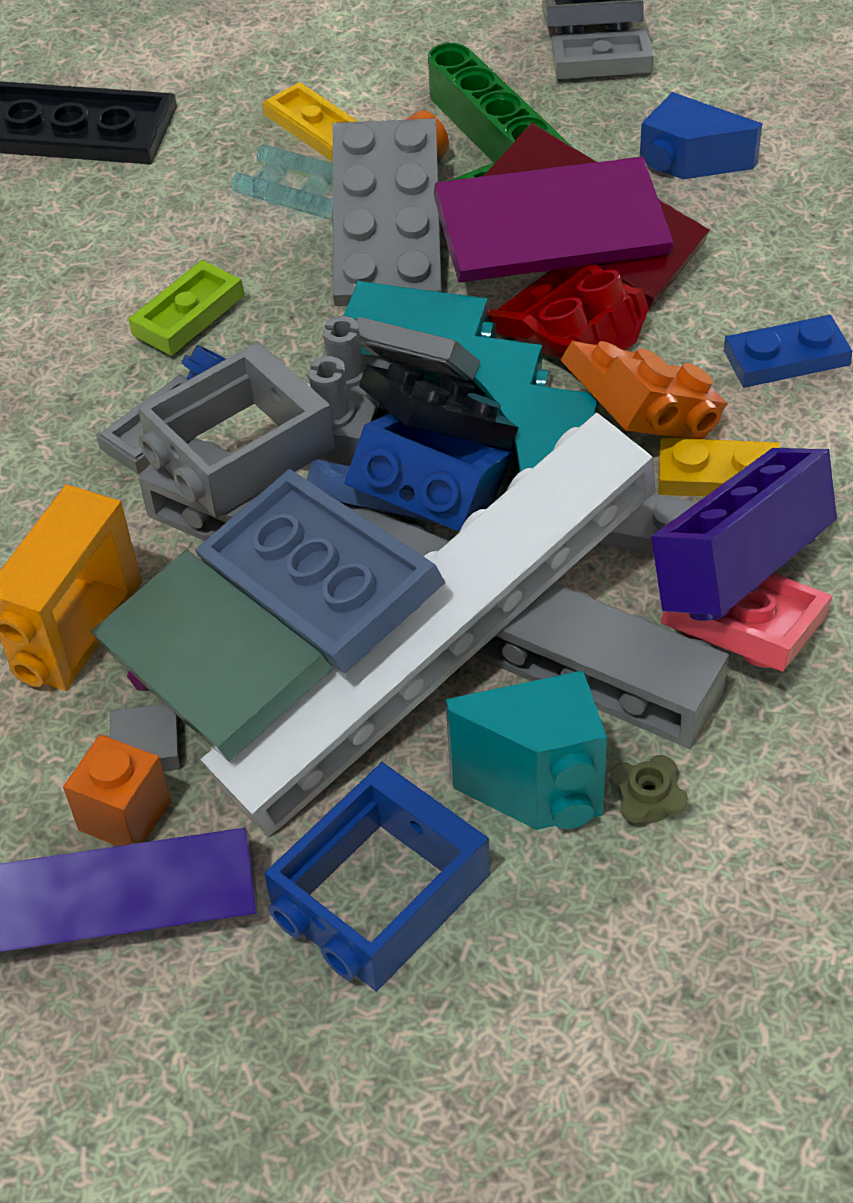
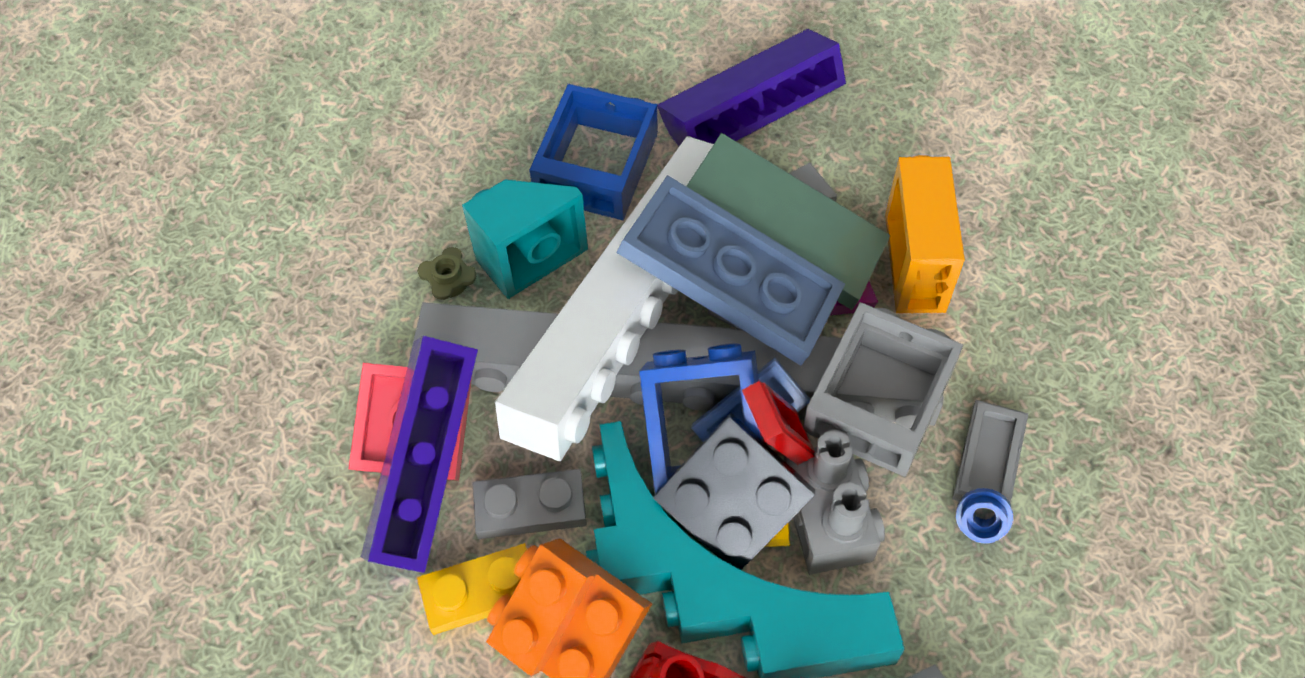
camera: 155 degrees right, 10 degrees up
orange brick [63,734,171,846] -> none
lime plate [128,260,245,356] -> none
light grey tile [357,317,480,381] -> none
none -> red tile [742,381,815,465]

